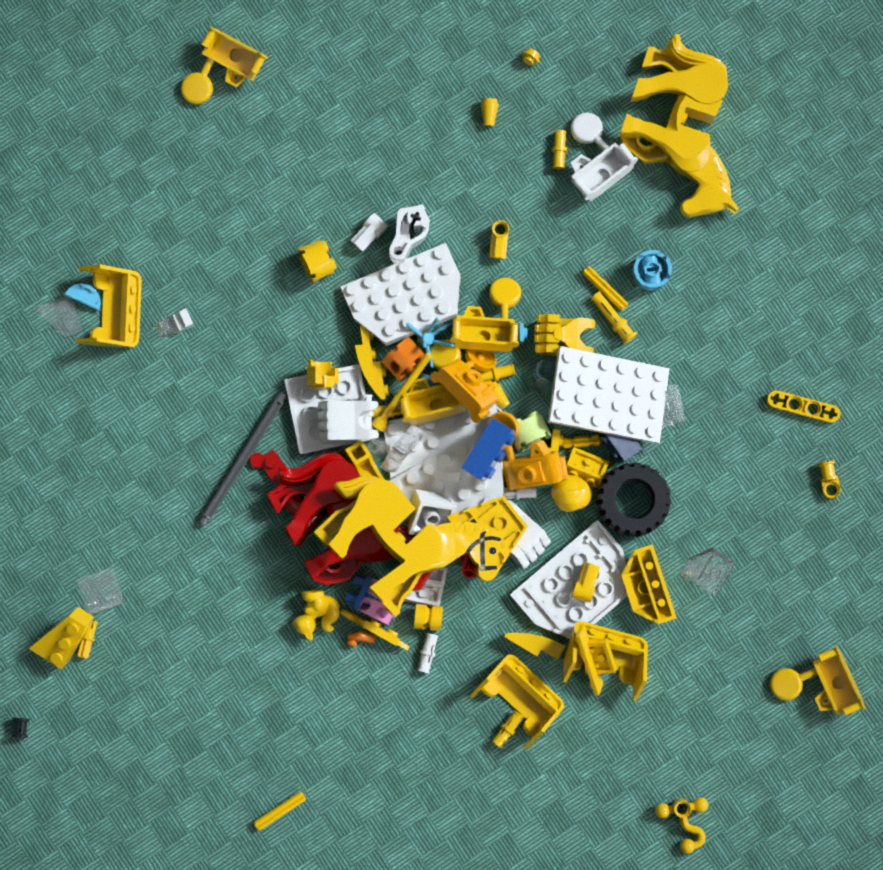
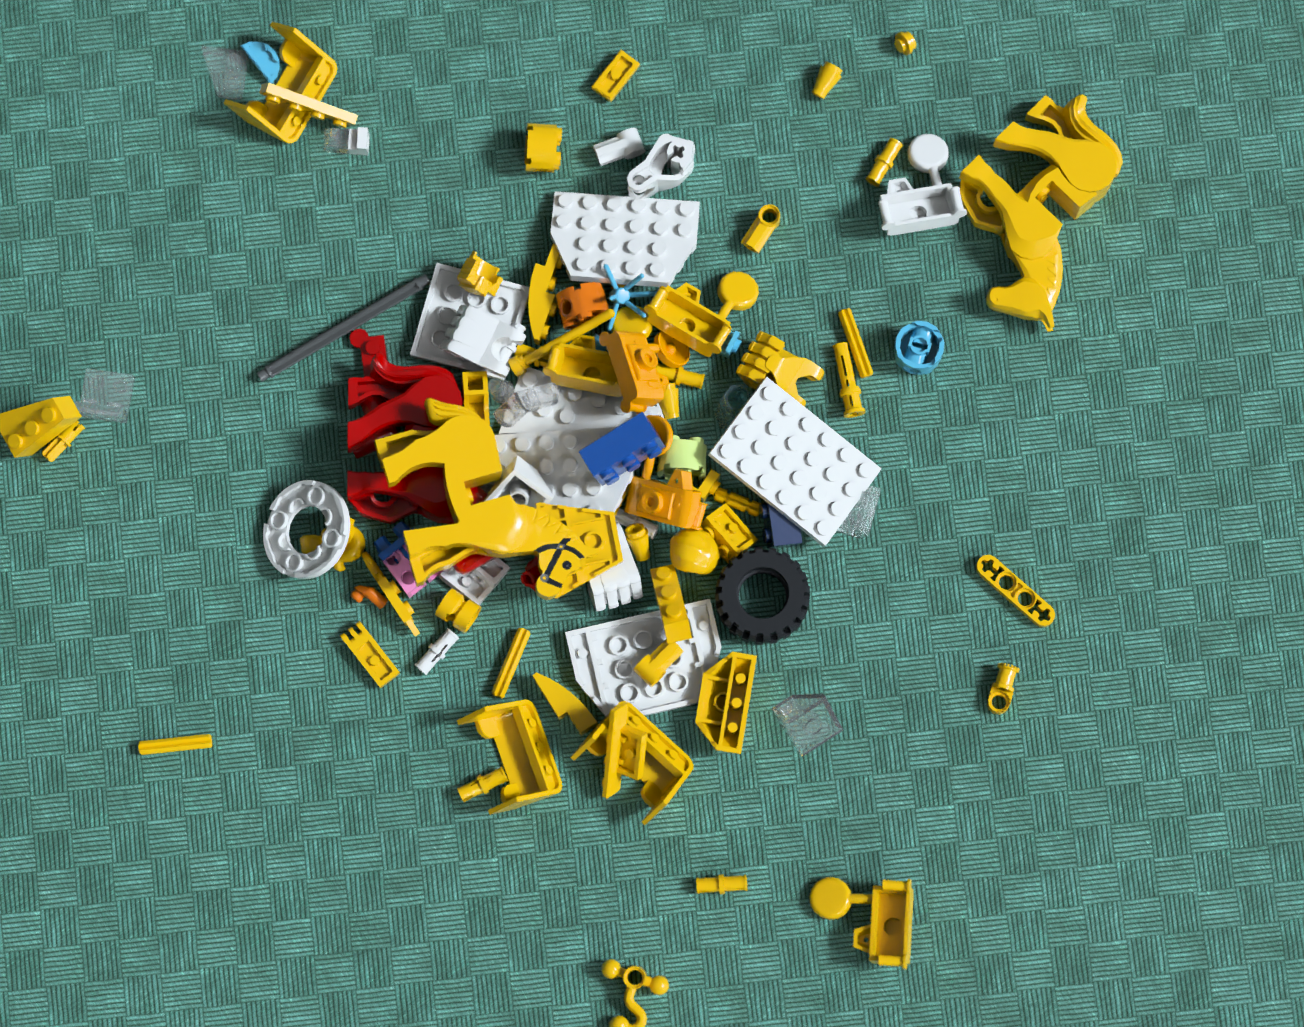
camera: 35 degrees right, 5 degrees down
none -> yellow plate [259,83,358,128]
none -> white plate [263,480,350,579]
none -> yellow hinge [340,621,400,688]
none -> yellow axle [492,627,530,698]
none -> yellow plate [591,50,640,103]
none -> yellow cone [625,523,650,561]
none -> yellow arch [650,564,692,644]
none -> yellow pin [696,874,748,894]

